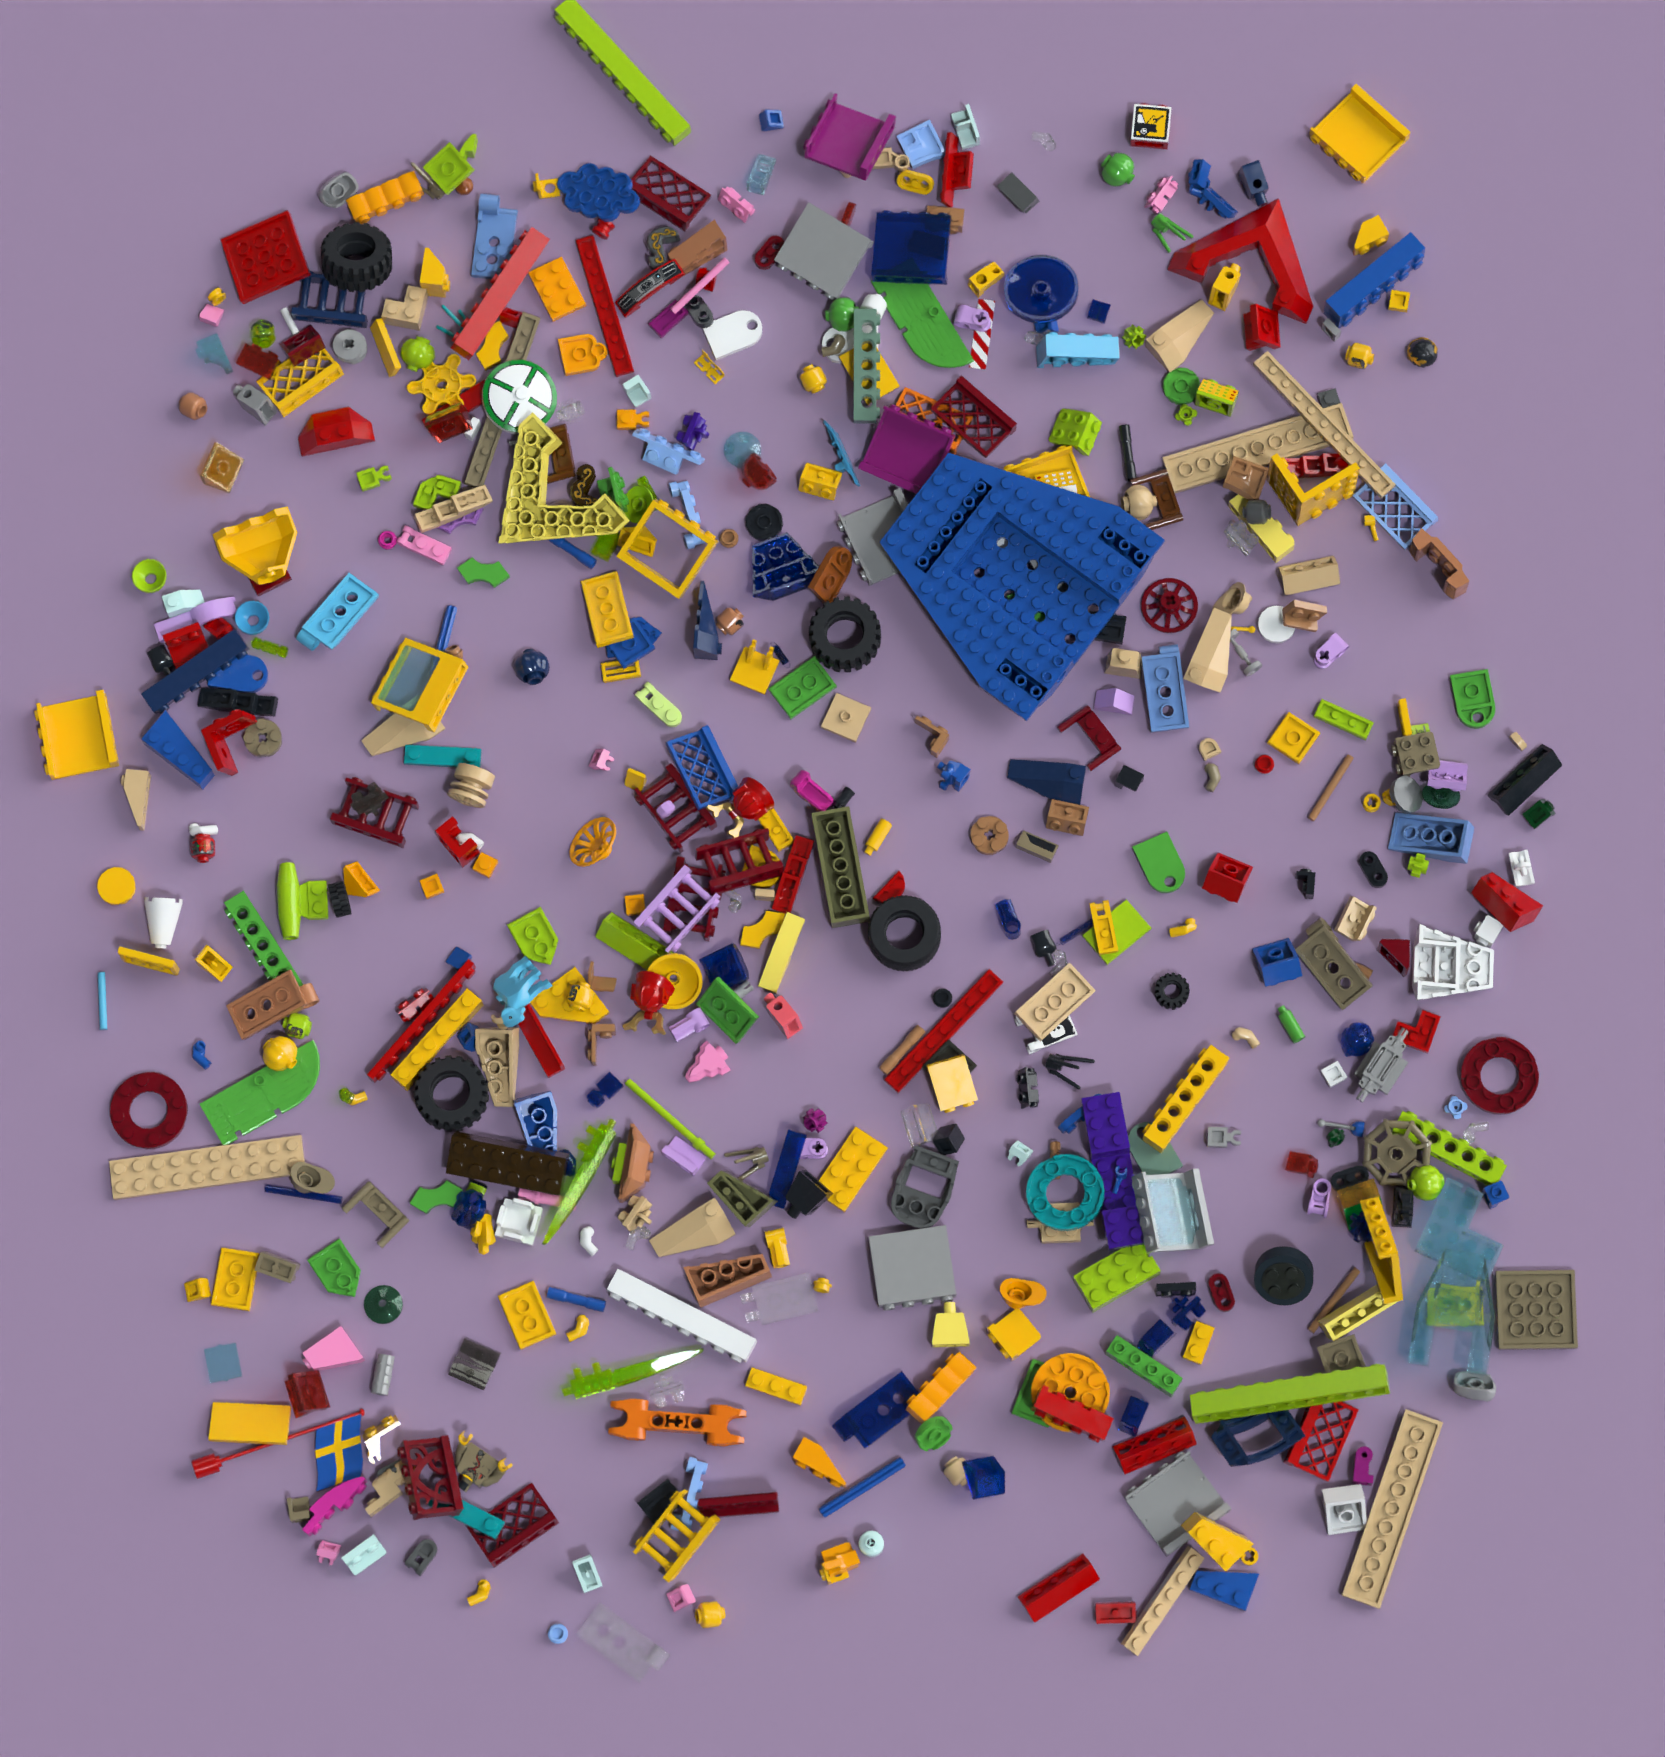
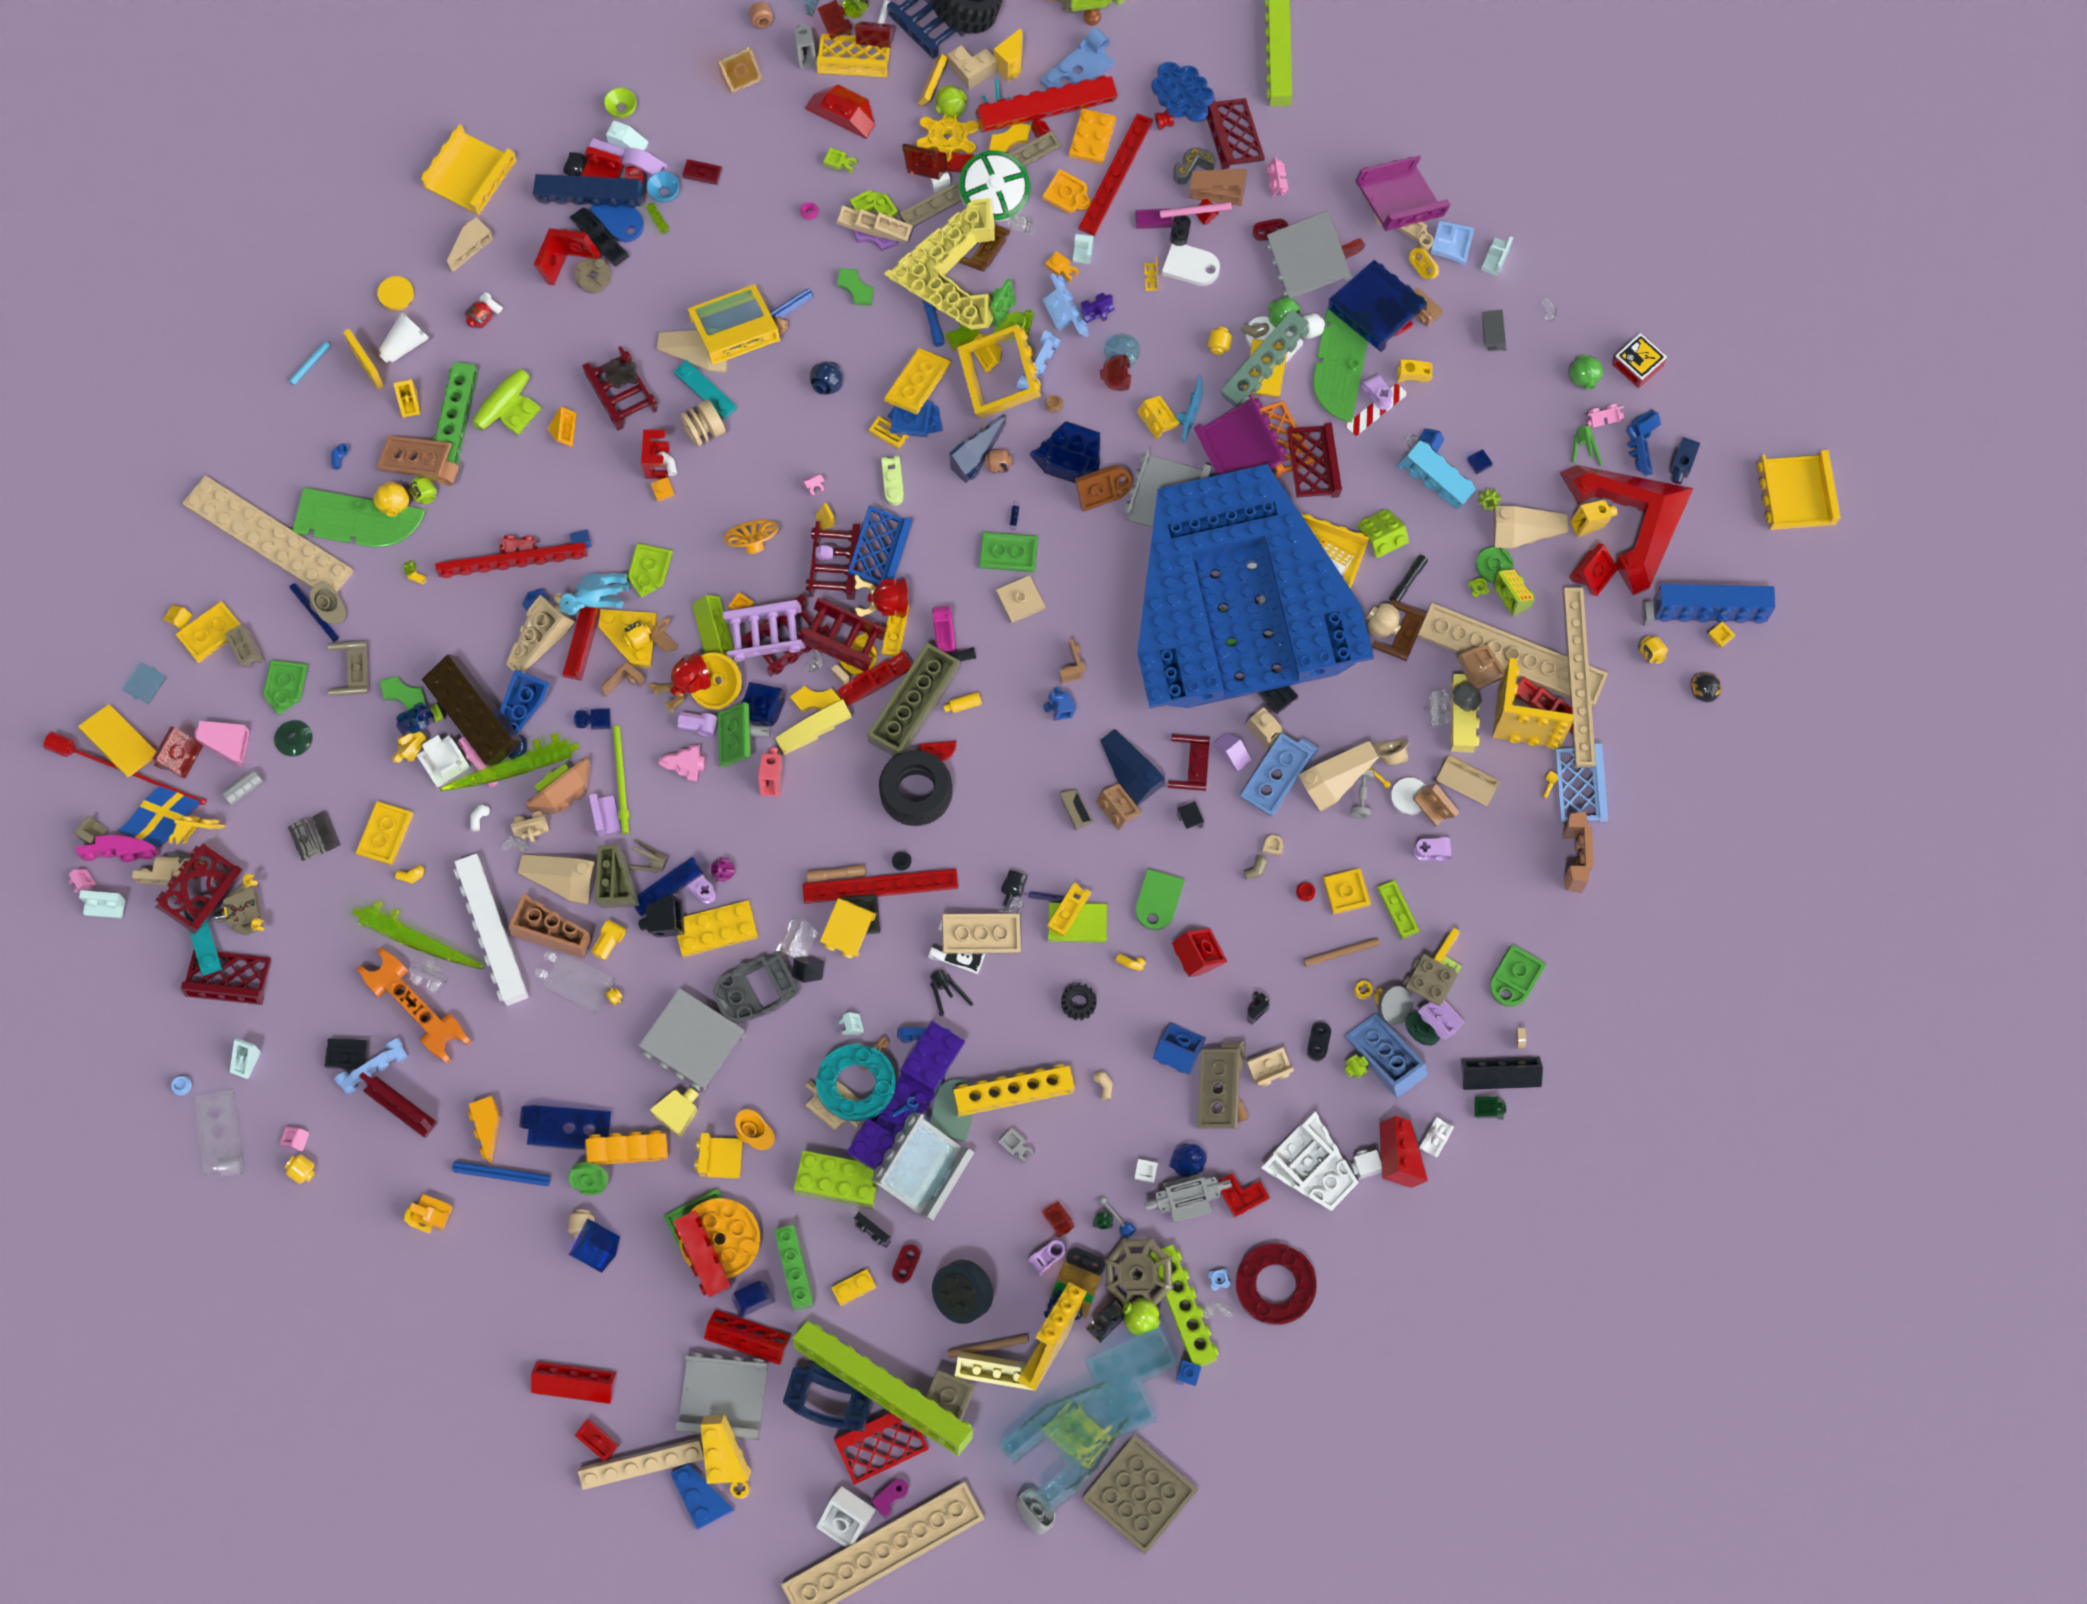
camera: 35 degrees right, 5 degrees down
dark red plate [110,1072,188,1149] -> none
blue wedge [141,710,215,790] -> none
yellow panel [212,506,297,585] -> none
medium azure hinge [296,573,379,651] -> none
black tyre [328,881,352,918] -> none
light grey piece [333,330,367,364] -> none
yellow arch [391,988,484,1091] -> none
bright pink plate [396,525,452,566] -> none
dark grey plate [404,1539,438,1576] -> none
black tyre [413,1055,489,1132] -> none
light orange plate [419,874,444,899] -> none
yellow arm [467,1579,491,1607] -> none
yellow bracket [533,173,560,199] -> none
blue piece [547,1287,606,1312] -> none
dark brown animal [570,464,598,506] -> none
slope [615,259,685,318] -> none
yellow fence [633,1489,721,1583] -> none
yellow plate [730,639,780,695] -> none
black tile [745,504,783,541] -> none
yellow plate [745,1367,807,1406] -> none
clear light blue slope [746,154,776,195] -> none
blue slope [759,109,784,131] -> none
black tyre [808,596,881,673] -> none
light aqua head [858,1531,884,1558] -> none
red bracket [940,132,974,208] -> none
medium nougat plate [970,816,1009,855] -> none
clear blue piece [995,899,1021,940] -> none
clear blue dish [1004,255,1079,323] -> none
black hinge [1017,1067,1039,1109] -> none
clear blue torso [1137,1319,1176,1358] -> none
dark red wheel [1141,578,1198,633] -> none
clear blue hips [1171,1296,1206,1331] -> none
bright green cylinder [1278,1005,1306,1044] -> none
dark grey plate [1317,388,1341,408] -> none
yellow slope [1353,215,1389,256] -> none
dark red slope [1377,939,1410,977] -> none

